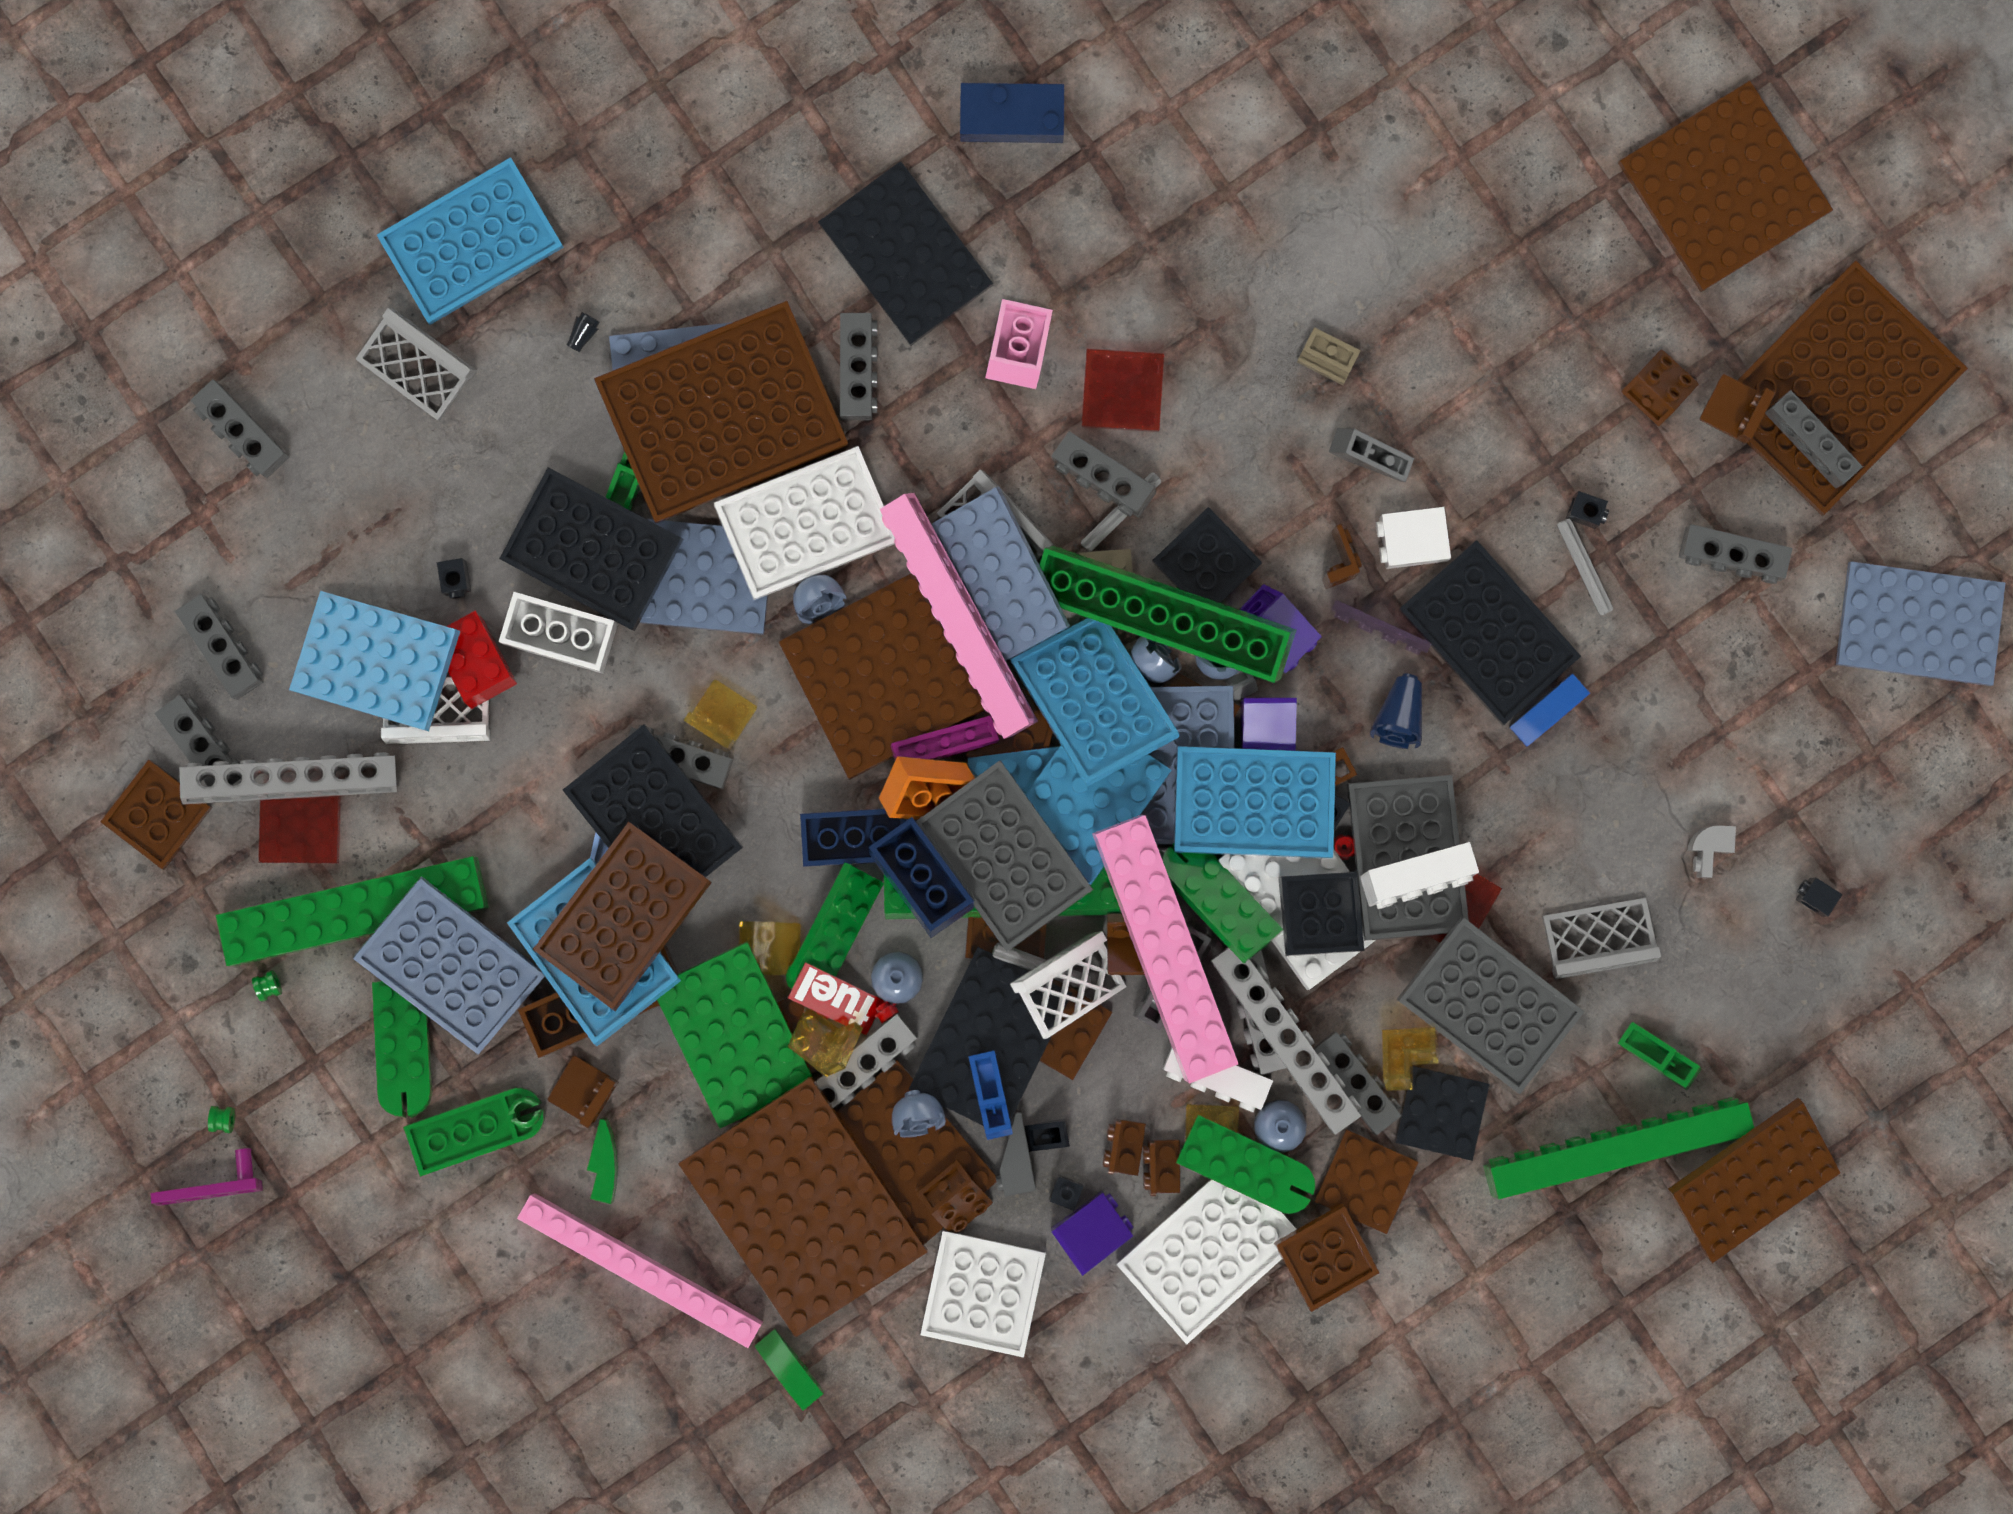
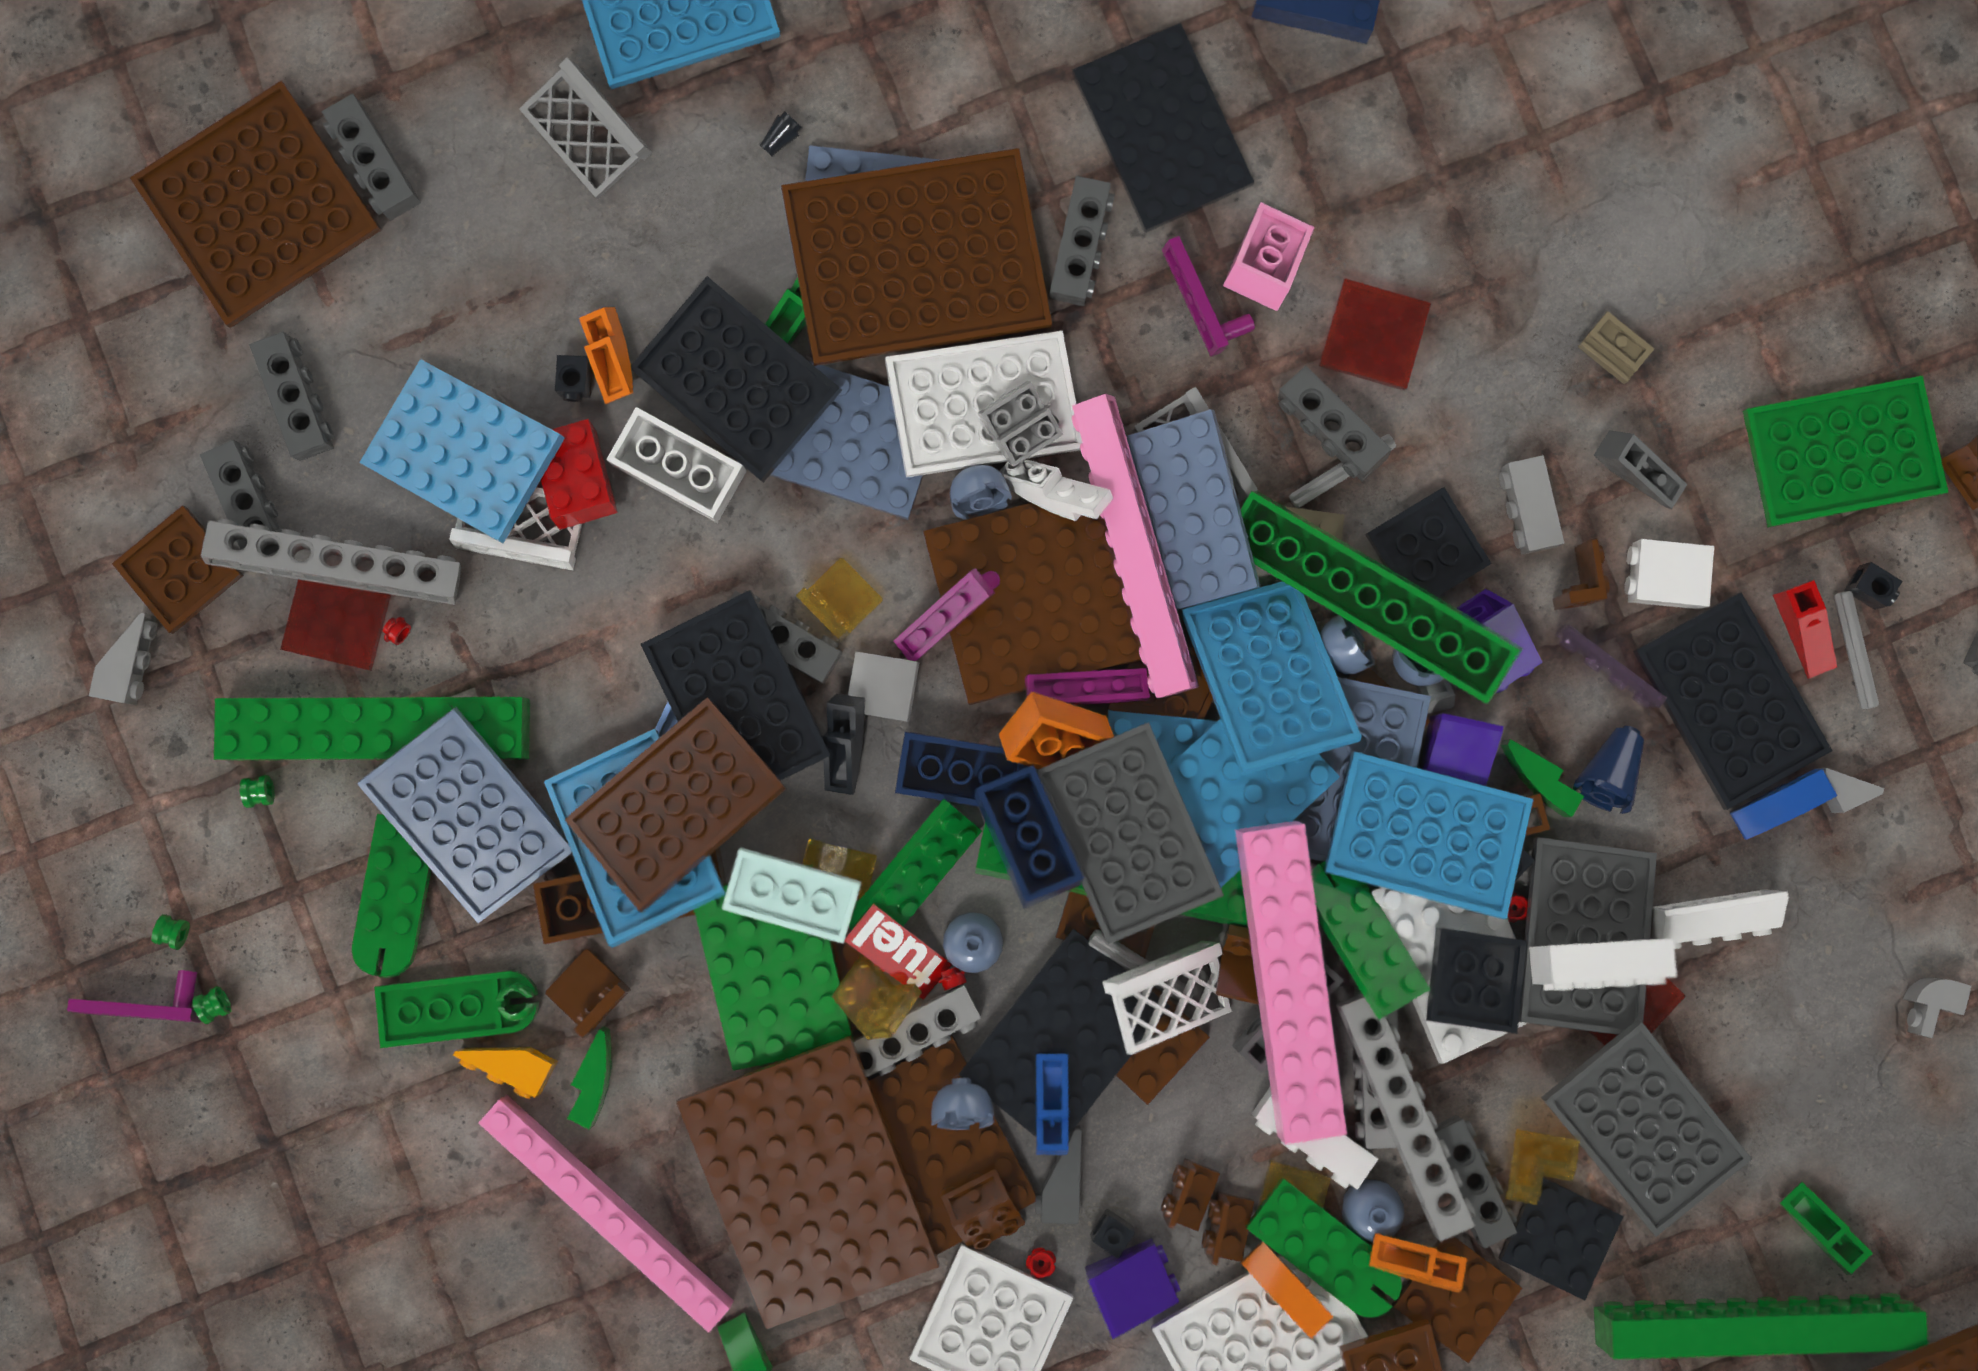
camera: 10 degrees right, 0 degrees up
black slope [1025,1118,1070,1152] -> none
light grey fence [1542,898,1661,980] -> none
none -> light grey slope [89,613,157,705]
none -> reddish brown plate [130,80,381,328]
none -> green wheel [192,986,232,1024]
none -> red plate [383,616,411,645]
none -> light orange slope [453,1047,558,1099]
none -> orange slope [579,307,633,404]
none -> light aqua plate [722,847,861,943]
none -> black slope [823,694,864,795]
none -> light grey slope [848,652,920,722]
none -> magenta piece [894,568,1000,662]
none -> light grey slope [978,381,1063,467]
none -> white slope [1000,459,1113,521]
none -> red plate [1026,1247,1056,1279]
none -> magenta piece [1162,236,1255,357]
none -> orange slope [1240,1241,1334,1339]
none -> orange slope [1369,1233,1467,1293]
none -> light grey brick [1499,455,1565,555]
none -> green slope [1500,739,1584,817]
none -> white slope [1650,889,1788,949]
none -> green plate [1742,375,1949,528]
none -> red slope [1773,580,1837,679]
none -> light grey slope [1815,768,1884,813]

